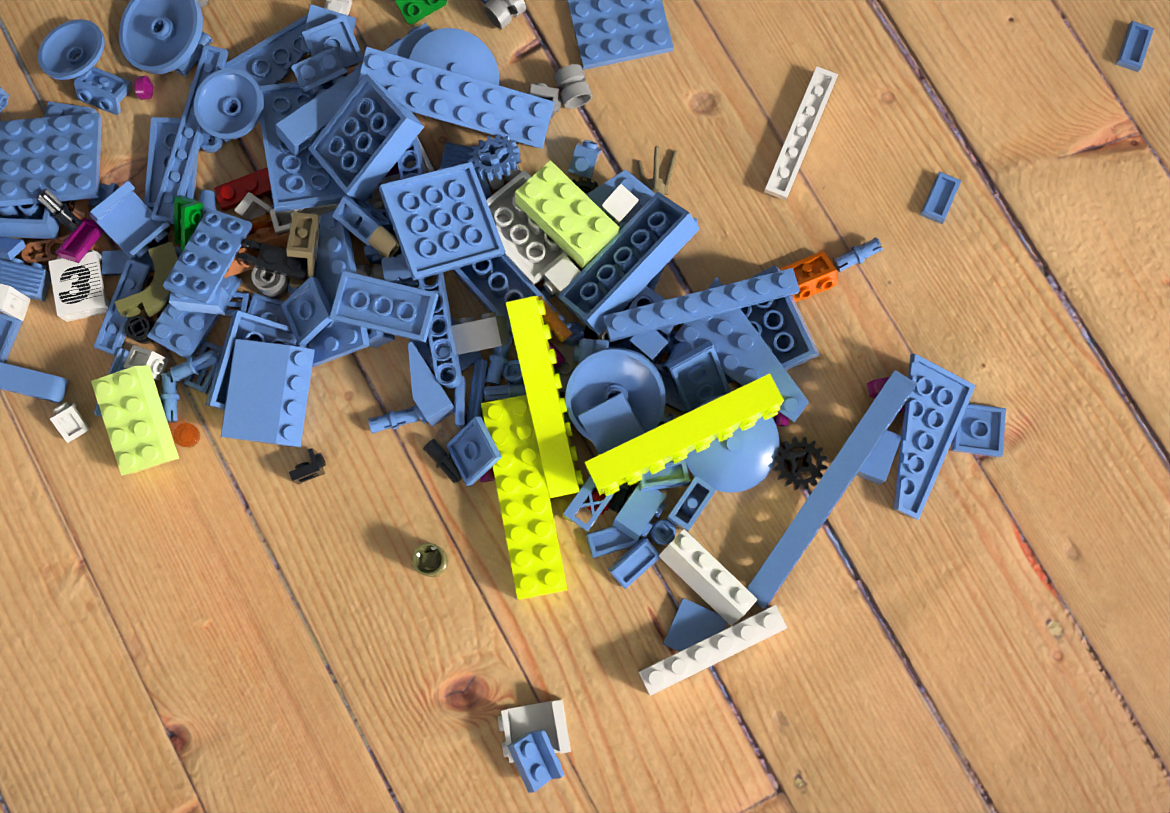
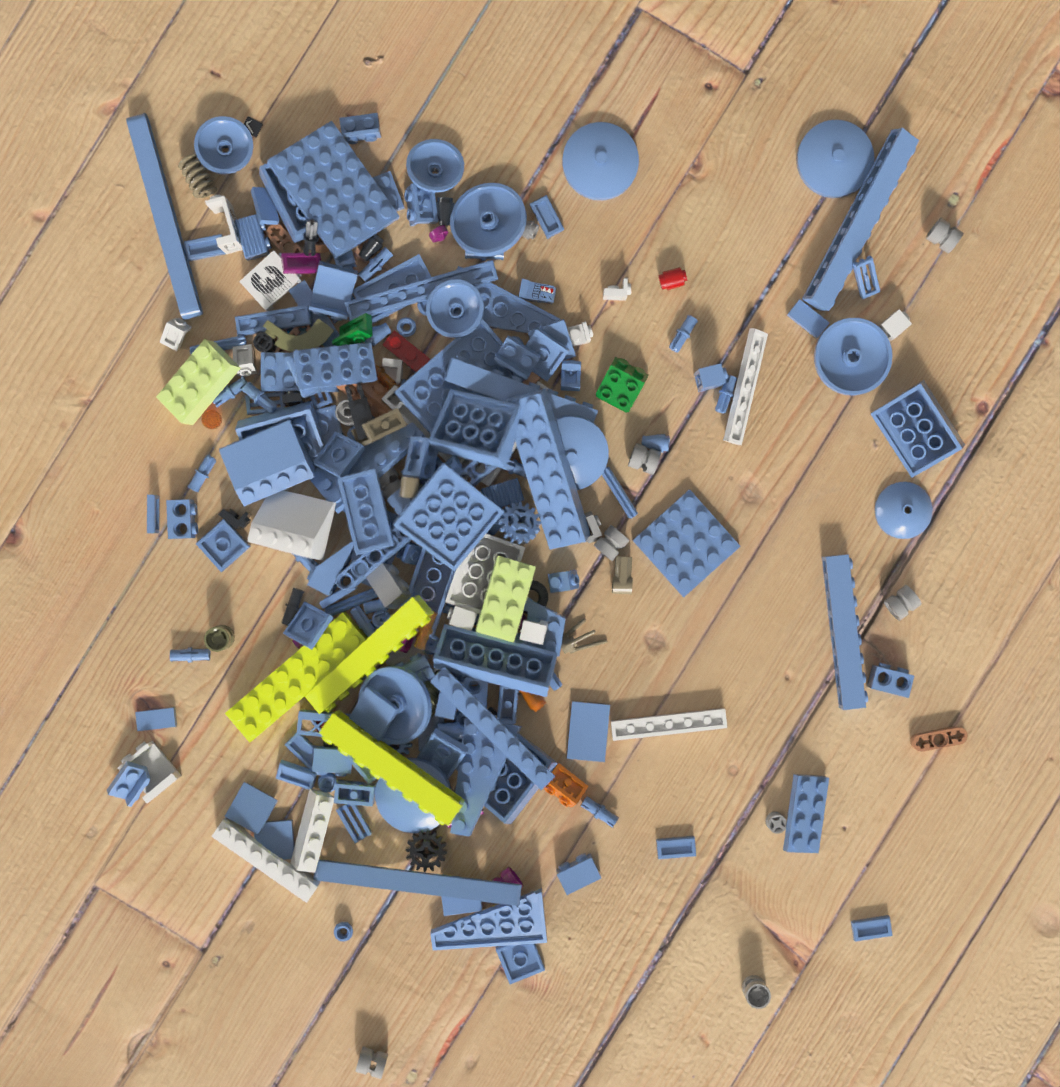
camera: 55 degrees right, 10 degrees up
none -> medium blue tile [135,707,177,731]
none -> medium blue tile [147,495,160,533]
none -> medium blue brick [166,499,198,539]
none -> medium blue pin [170,647,211,663]
none -> medium blue axle [187,455,216,492]
none -> medium blue tile [196,519,251,572]
none -> medium blue tile [225,782,278,835]
none -> white slope [247,490,336,560]
none -> black bracket [282,391,305,406]
none -> medium blue plate [334,922,353,942]
none -> medium blue tile [336,804,372,843]
none -> light grey wheel [355,1046,388,1079]
none -> black cone [358,234,385,262]
none -> medium blue pin [358,247,393,282]
none -> medium blue bracket [396,541,423,565]
none -> medium blue plate [397,317,416,337]
none -> black cone [436,197,455,226]
none -> medium blue brick [497,685,519,725]
none -> medium blue axle [499,459,527,479]
none -> medium blue leg [519,279,556,304]
none -> orange cone [519,690,547,713]
none -> medium blue brick [556,853,601,895]
none -> medium blue bracket [561,360,581,391]
none -> medium blue tile [567,701,610,762]
none -> medium blue axle [602,467,638,519]
none -> dark tan piece [612,556,633,595]
none -> light grey wheel [742,975,771,1009]
none -> light grey wheel [765,812,787,834]
none -> medium blue plate [783,774,829,853]

